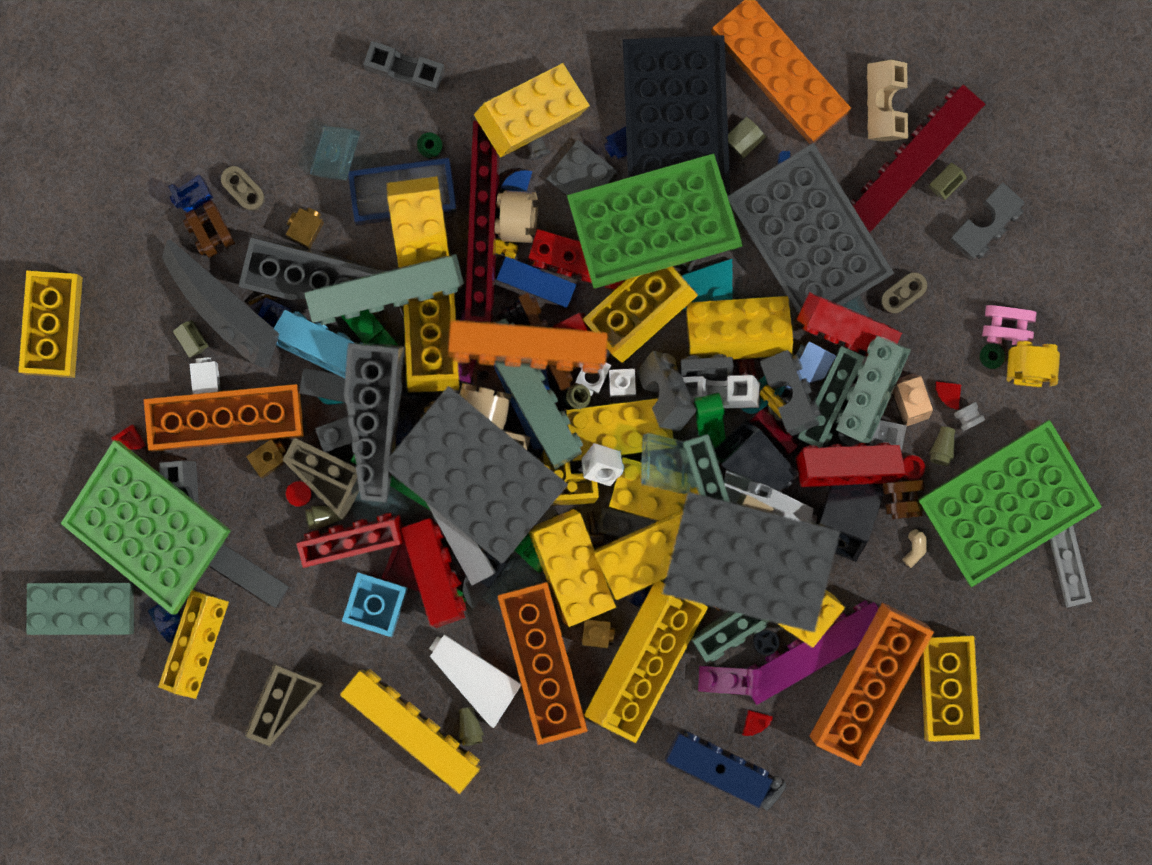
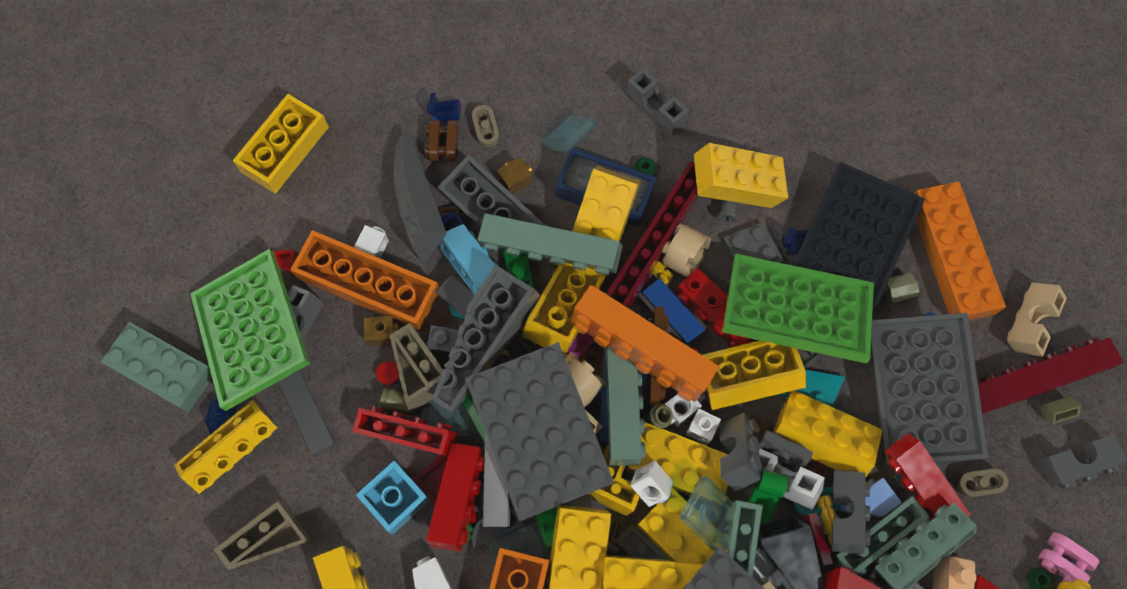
camera: 30 degrees right, 15 degrees down
olive piece [173,320,209,359] -> none
blue tile [501,170,532,192] -> none

